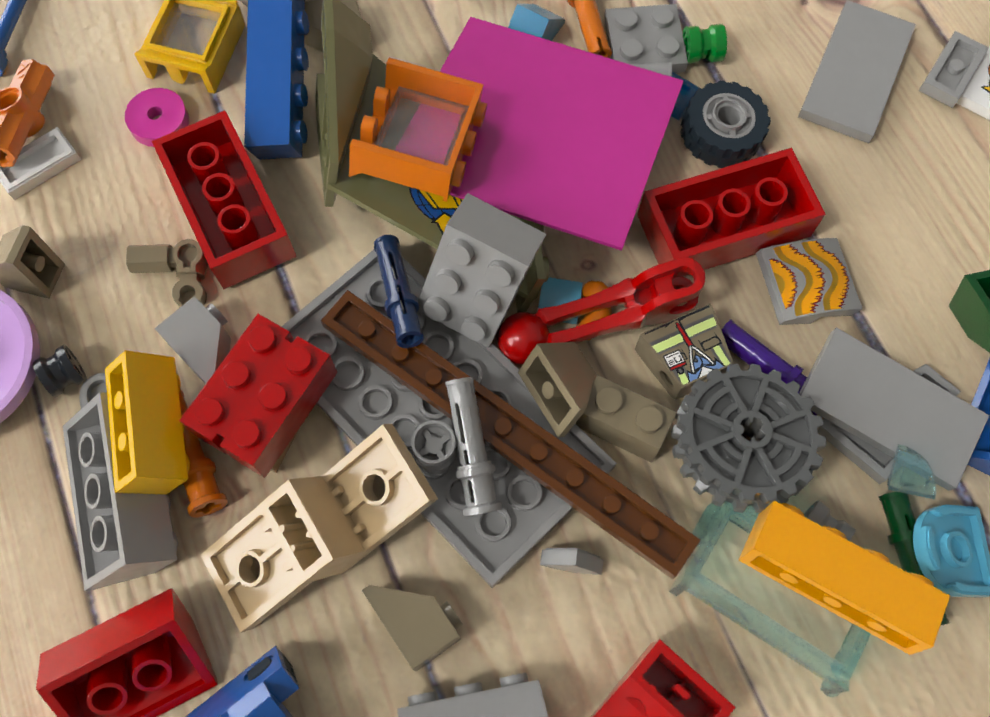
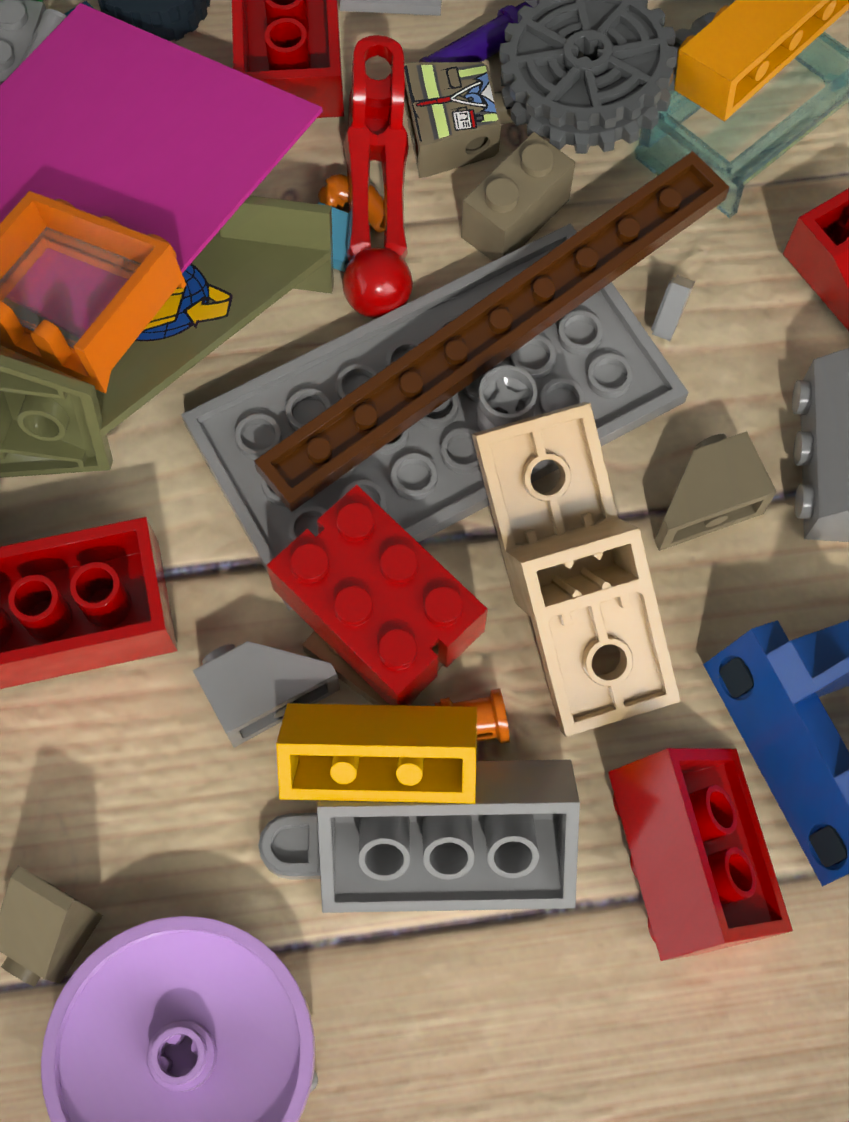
camera: 75 degrees left, 0 degrees up
black wheel [32,345,87,397] -> none
dark tan bar [126,239,208,306] -> none
dark blue pin [374,235,424,348] -> none
light grey brick [418,193,546,348] -> none
light grey pin [445,377,503,516] -> none
dark tan slope [518,342,596,438] -> none

